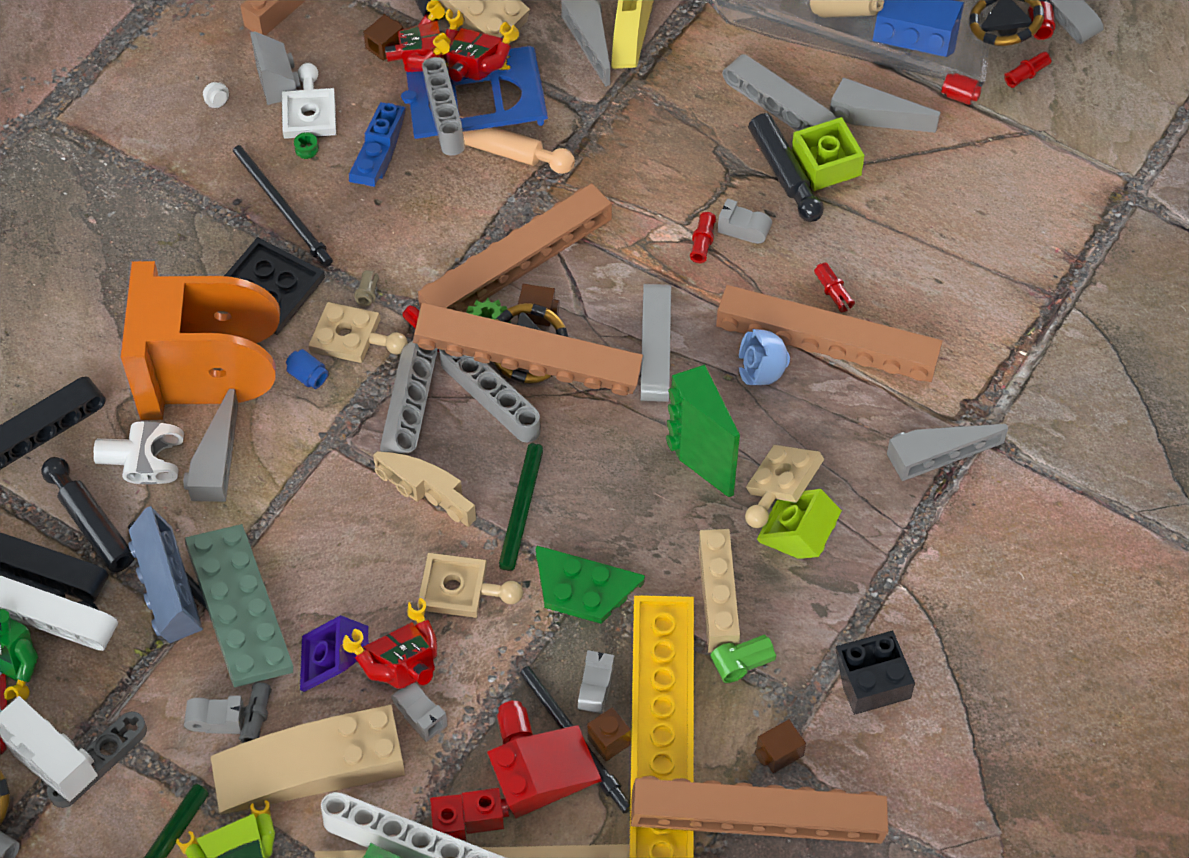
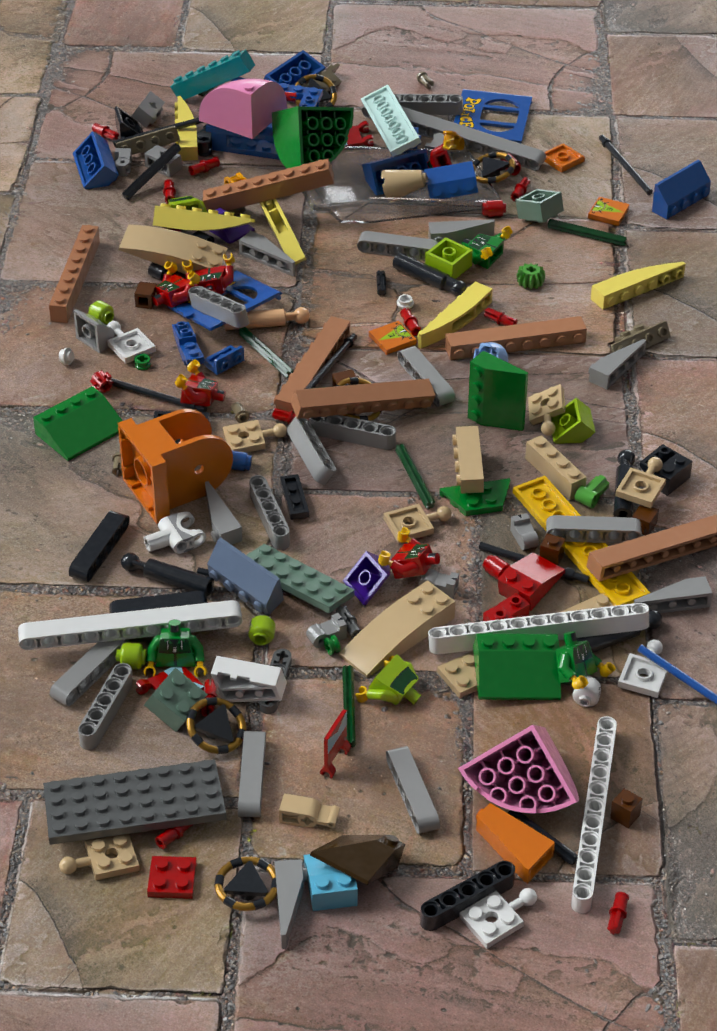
camera: 30 degrees left, 15 degrees down
tan slope [373,451,476,527] -> none
light grey leg [718,198,773,244] -> none
none -> green slope [33,386,122,461]
none -> lime head [88,300,114,325]
none -> red gear [90,370,113,393]
none -> red torso [175,359,226,407]
none -> blue bracket [204,345,244,375]
none -> axle [239,327,294,378]
none -> lime head [248,615,276,646]
none -> light grey beam [249,475,290,550]
none -> black plate [280,474,309,520]
none -> black bar [304,333,357,389]
none -> green bush [324,635,341,655]
none -> orange tile [369,320,417,355]
none -> black axle [376,270,386,296]
none -> white plate [397,294,414,309]
none -> light yellow slope [417,282,493,348]
none -> tan wedge [452,426,484,493]
none -> torso [462,226,513,269]
none -> sand green brick [515,189,564,223]
none -> bright green gear [516,263,545,289]
none -> orange tile [544,143,585,173]
none -> light grey beam [546,515,642,543]
none -> dark green axle [548,219,627,246]
none -> orange tile [588,197,630,226]
none -> light yellow slope [591,262,686,310]
none -> dark tan bracket [611,321,671,353]
none -> black piece [613,449,636,518]
none -> tan plate [615,457,666,508]

